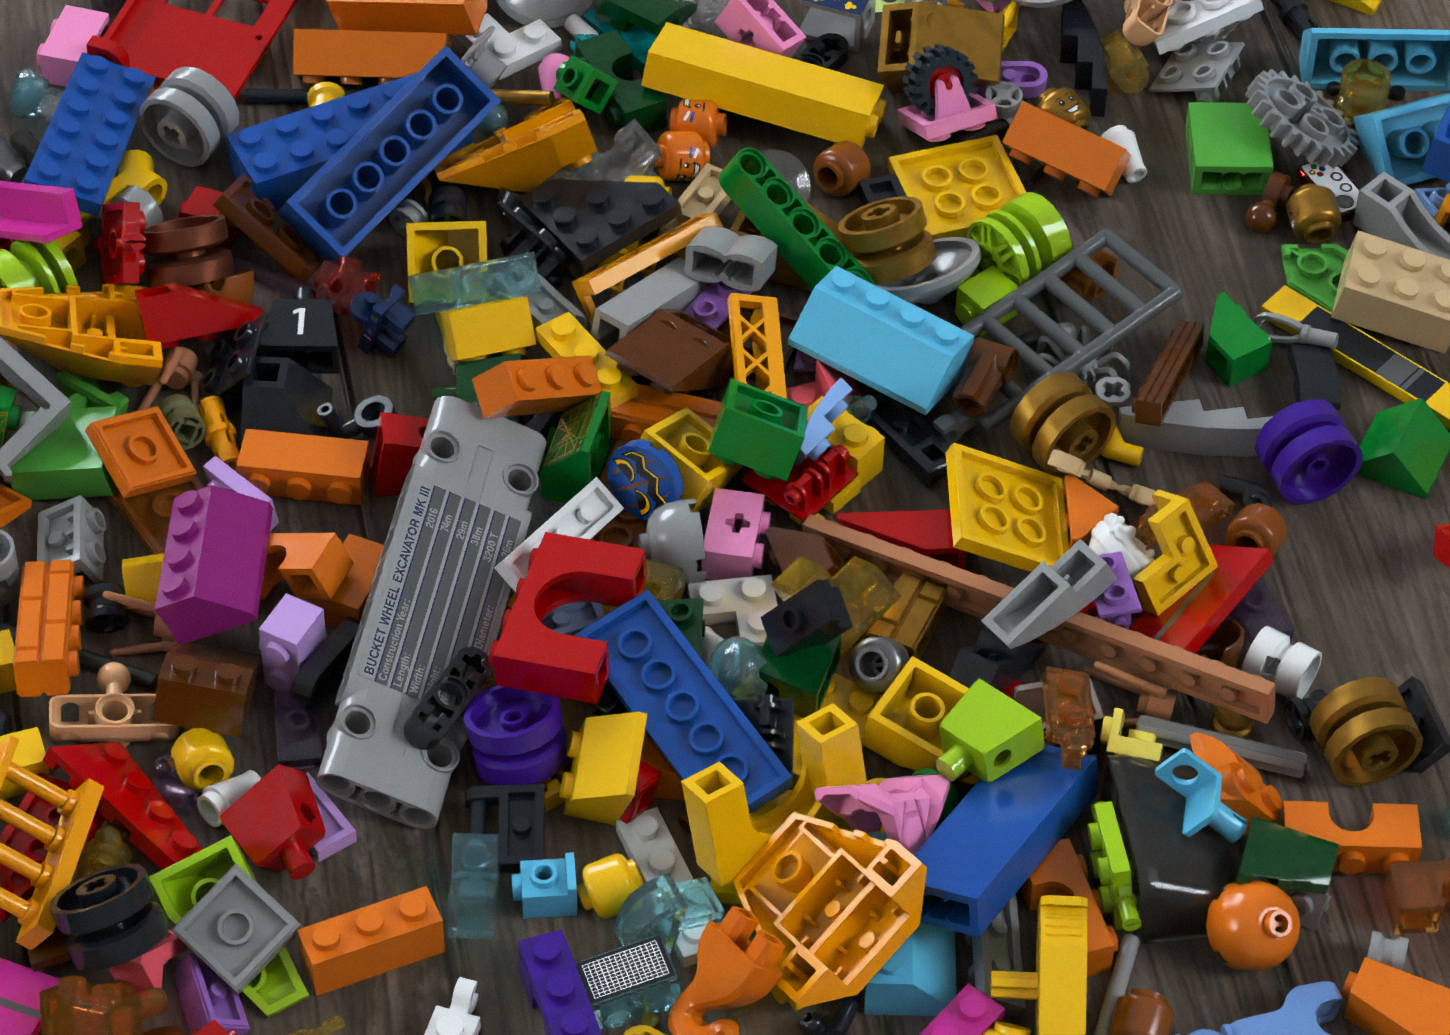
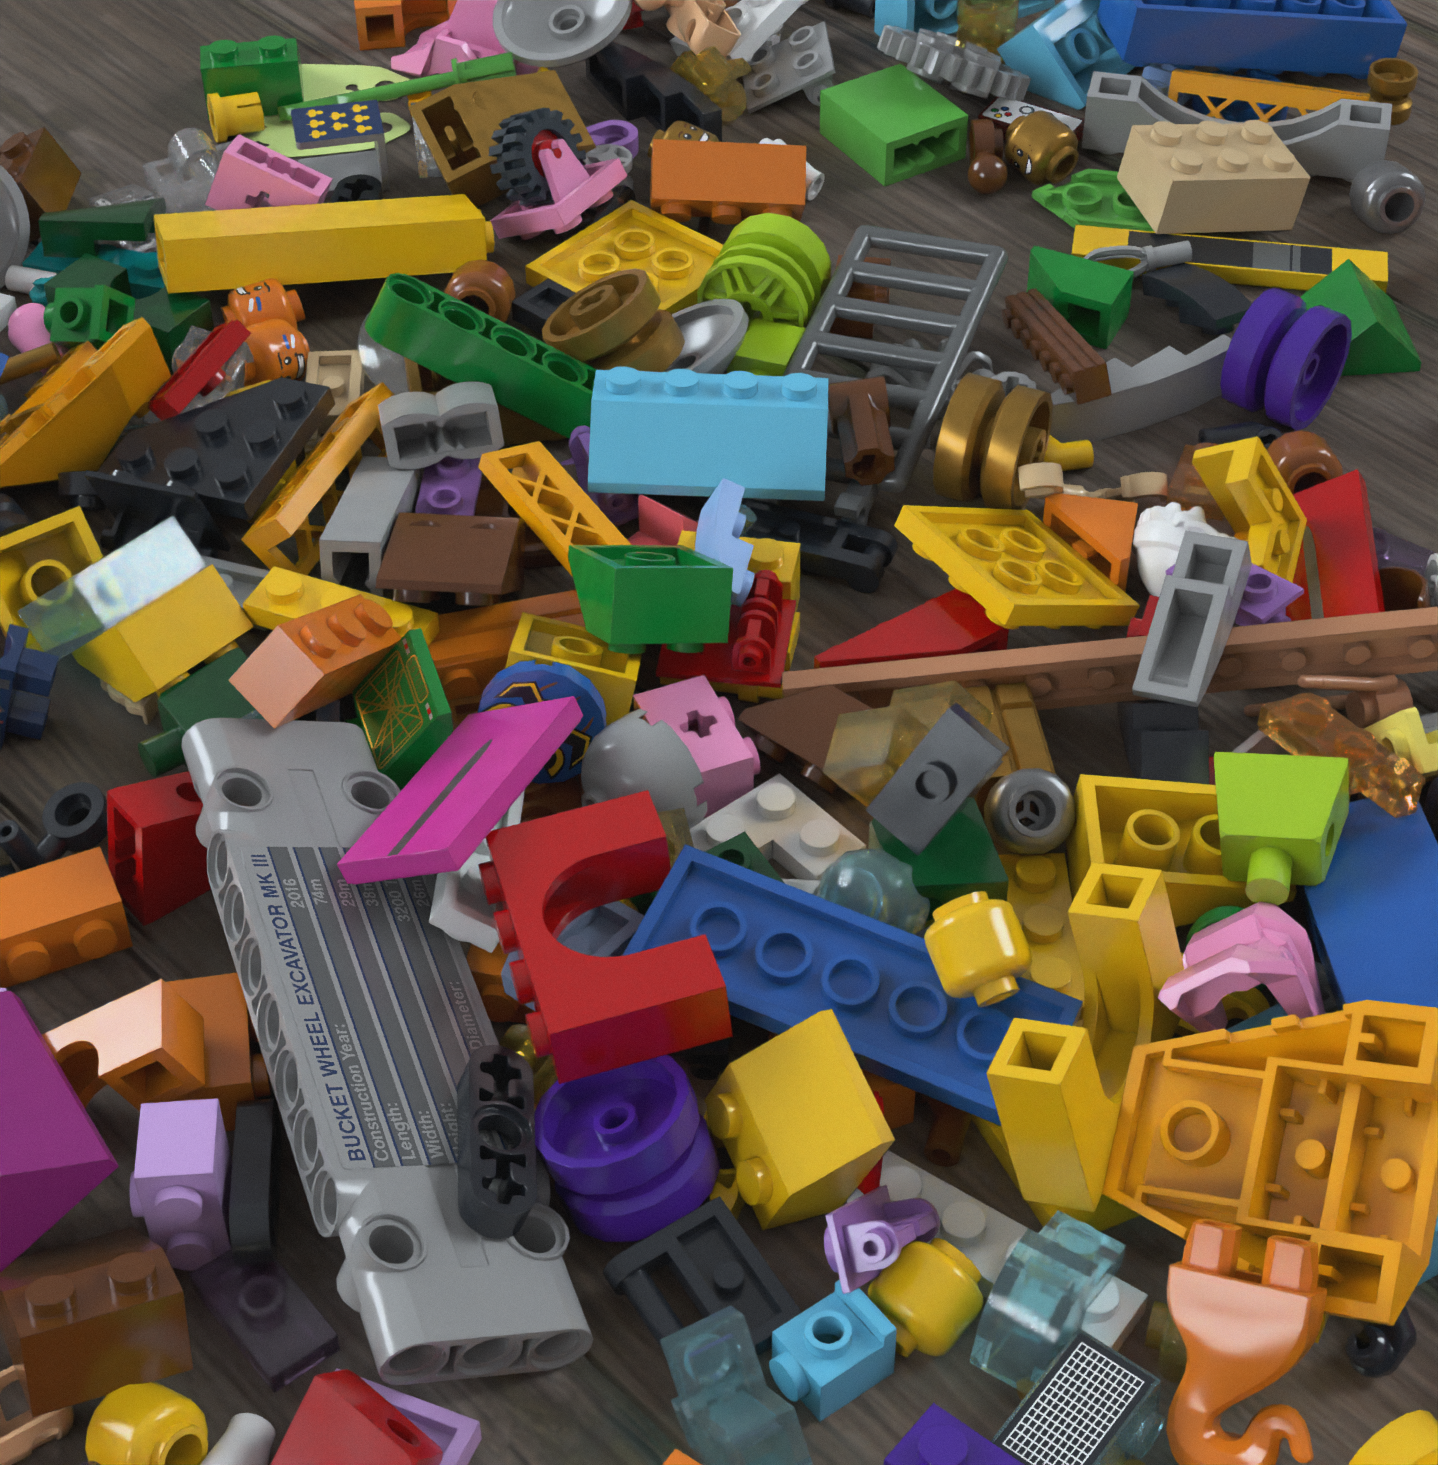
camera: 30 degrees left, 5 degrees down
none -> red plate [147,319,251,421]
none -> dark pink tile [337,696,583,885]
none -> medium lavender hinge [824,1185,940,1294]
none -> yellow head [924,891,1032,1007]

